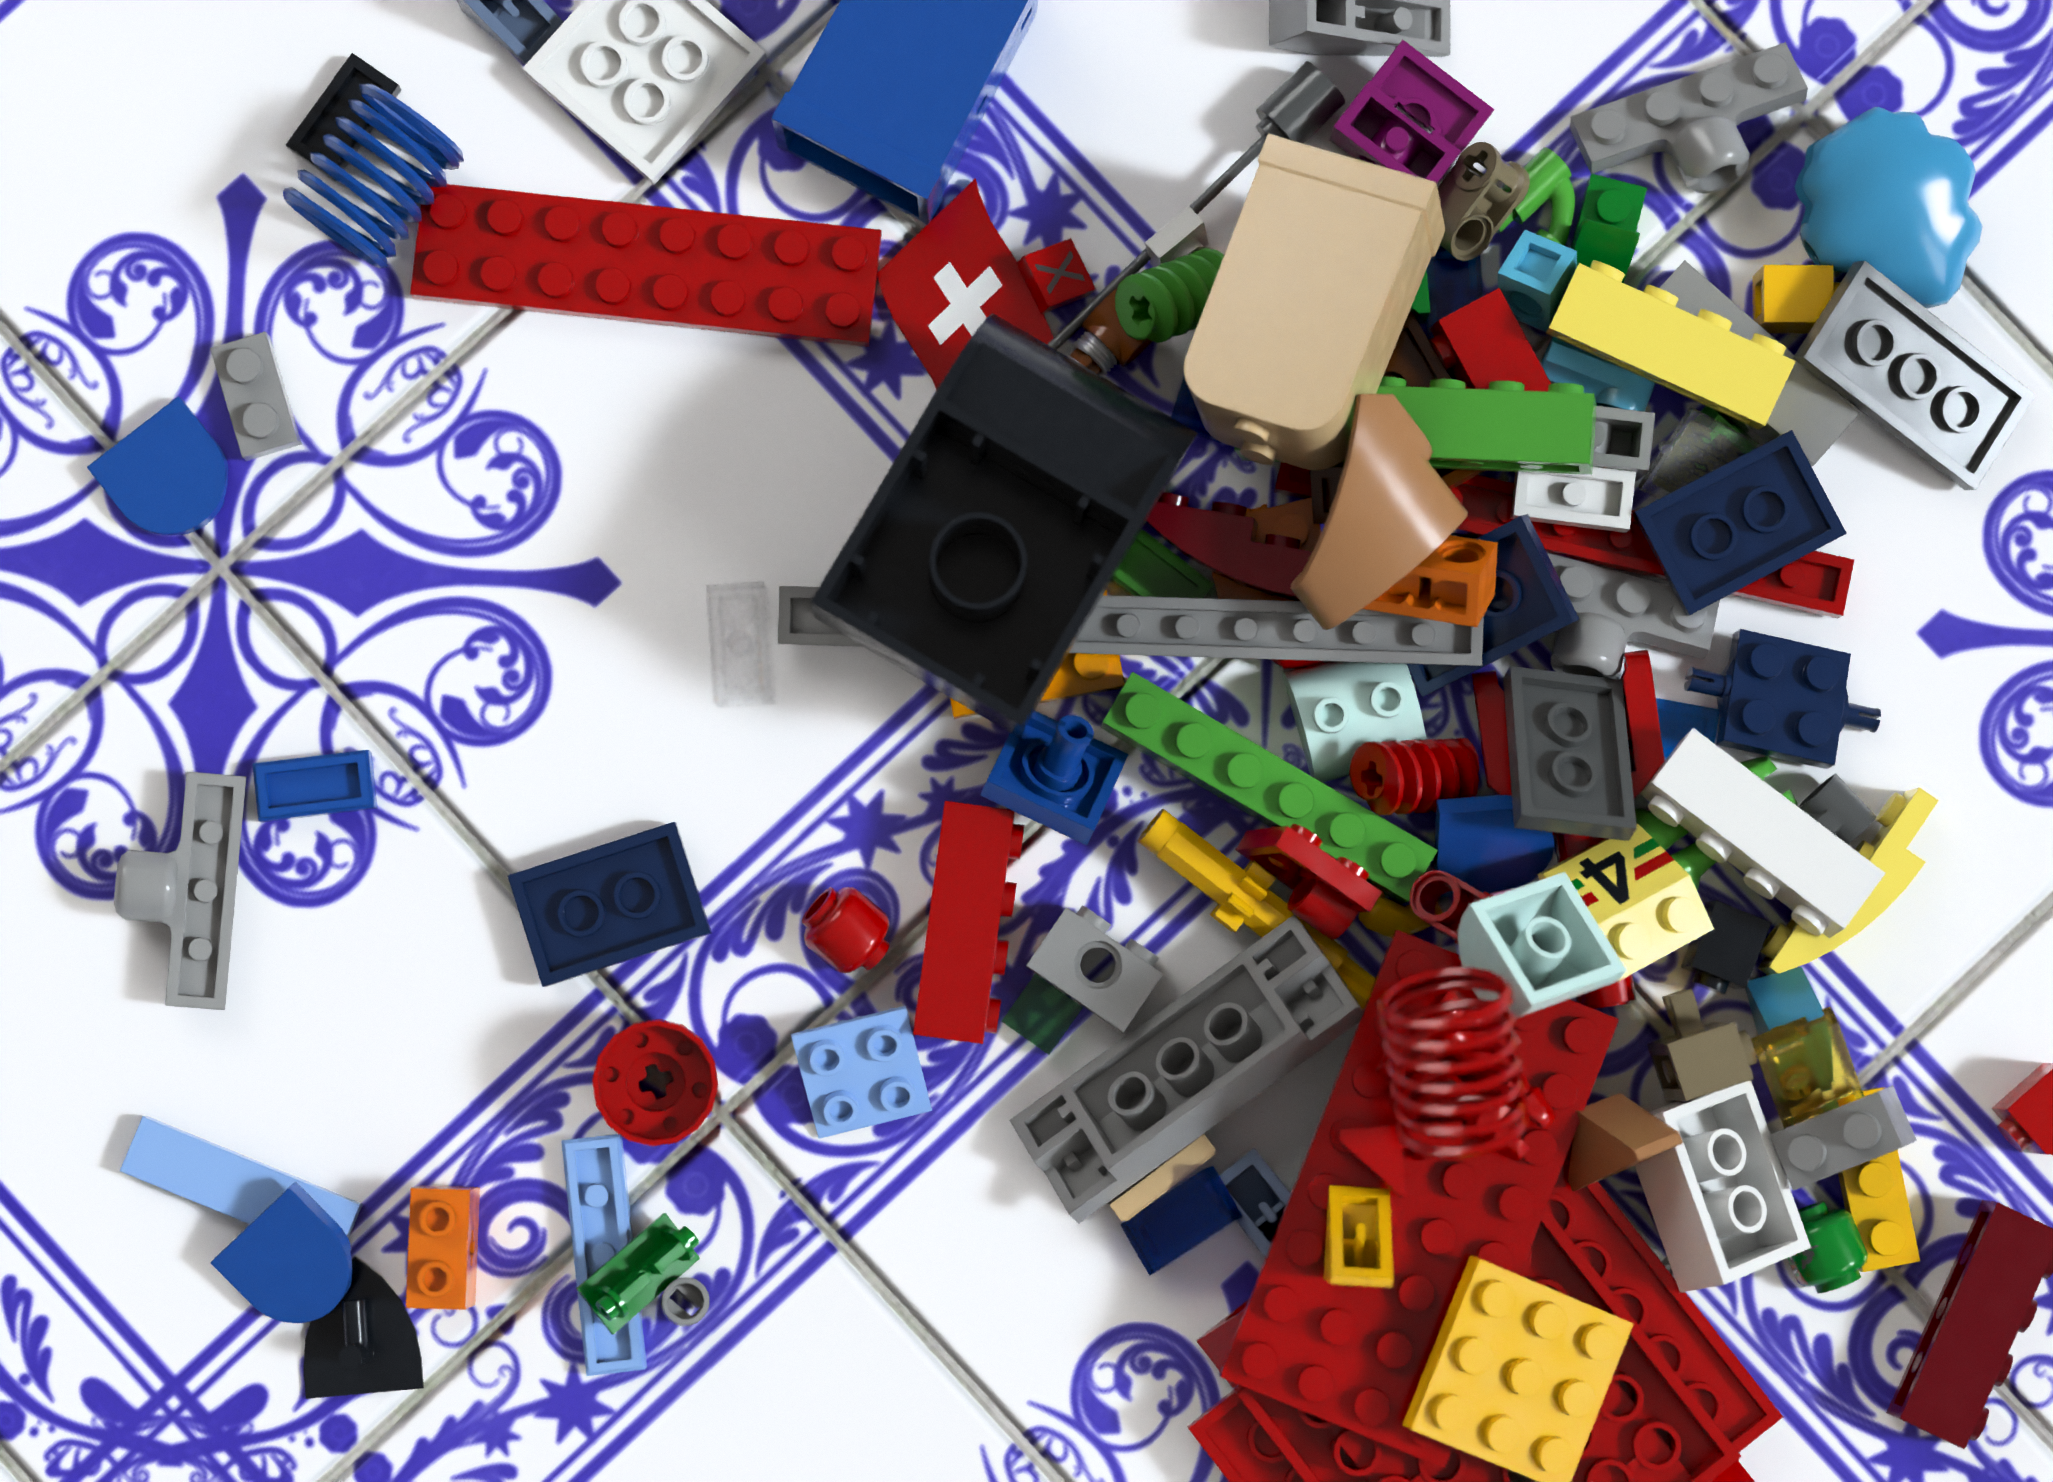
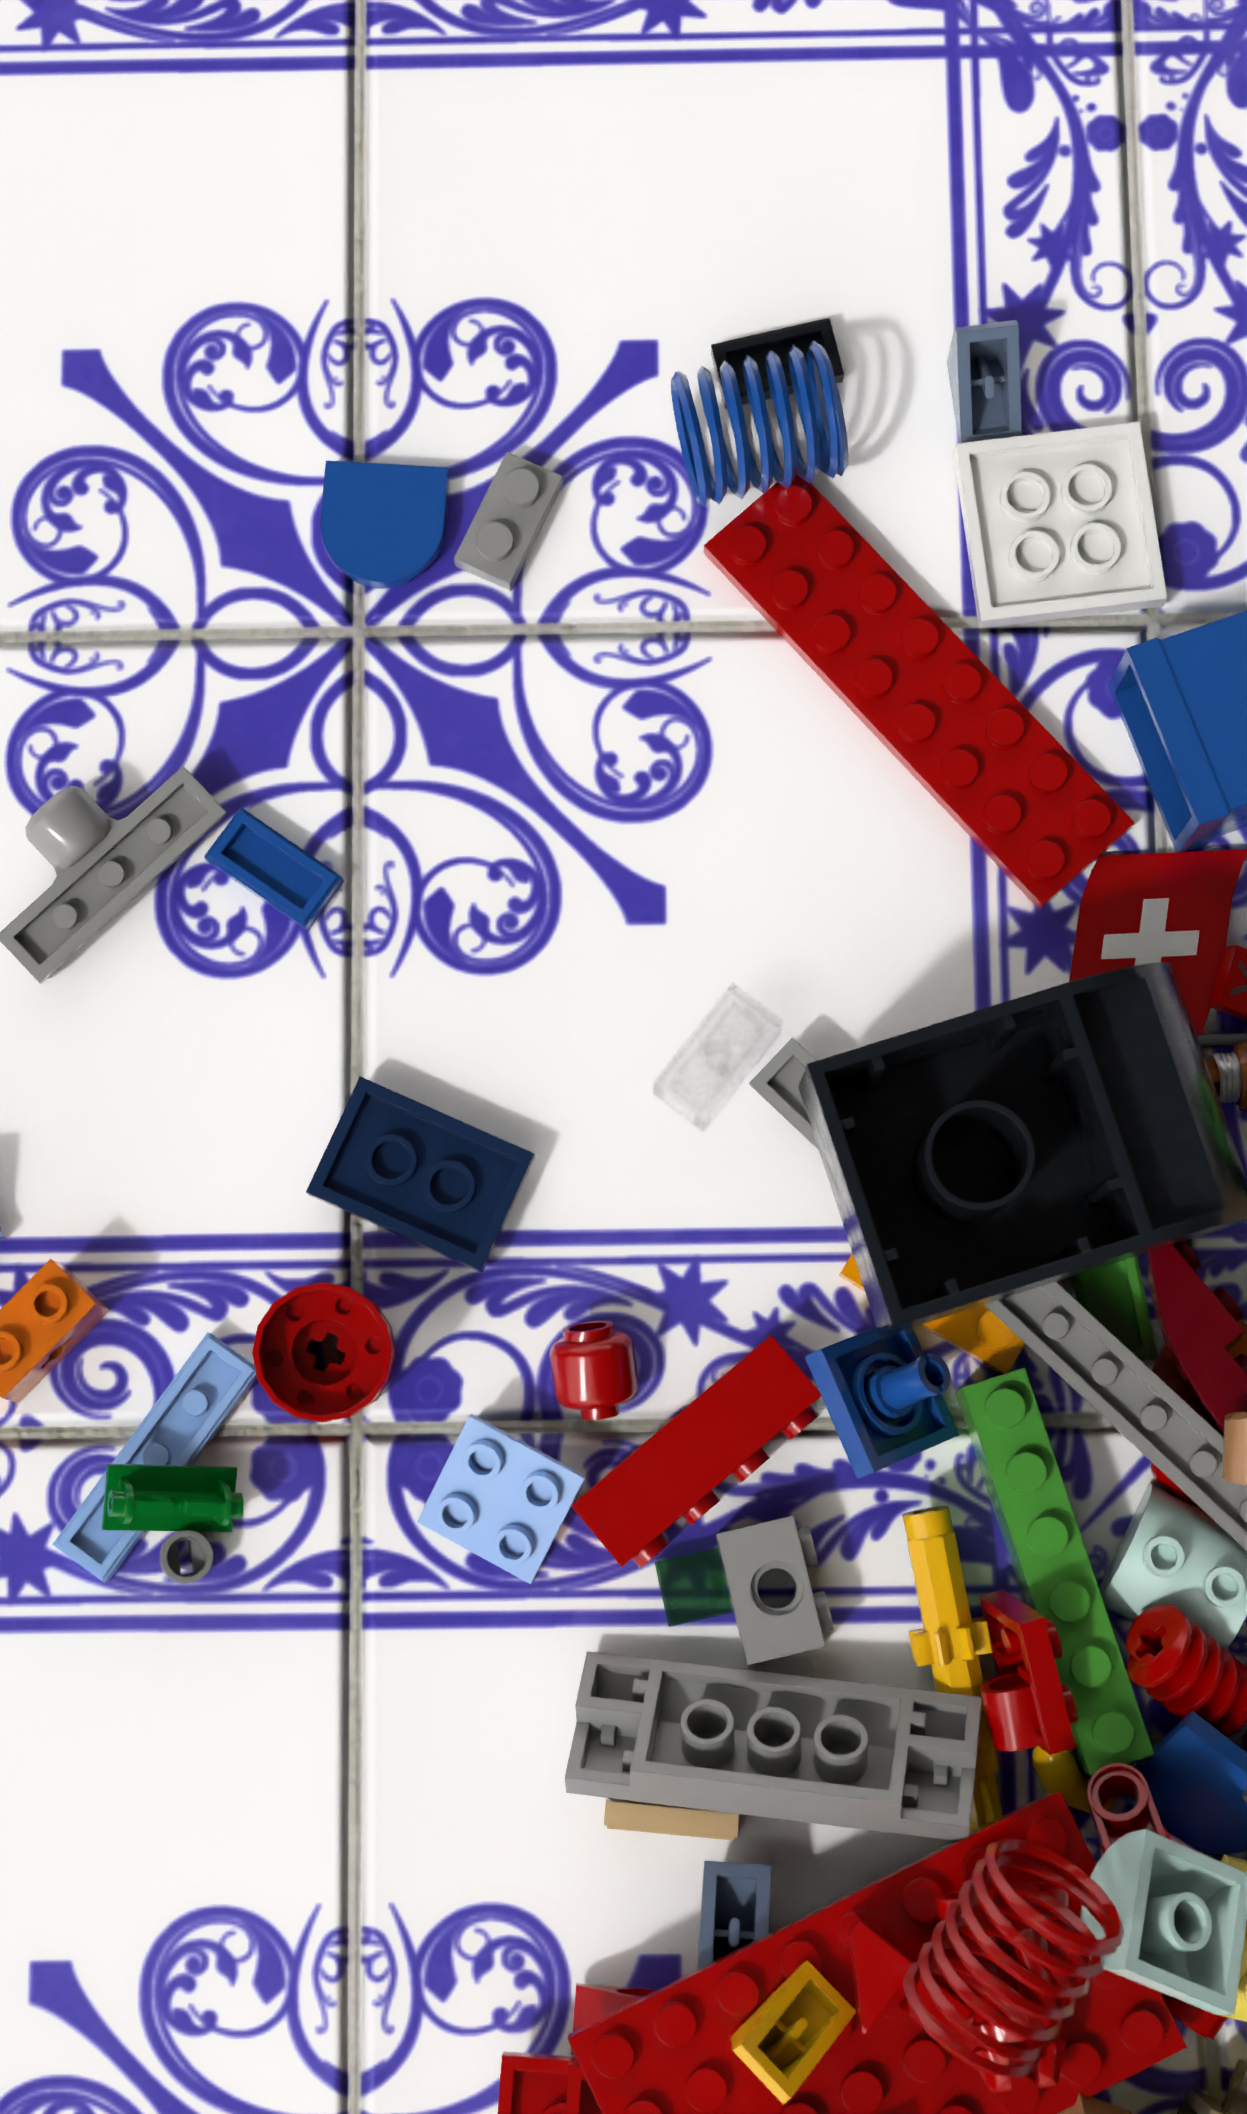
camera: 50 degrees right, 5 degrees down
clear blue tile [1120,1165,1243,1276] -> none

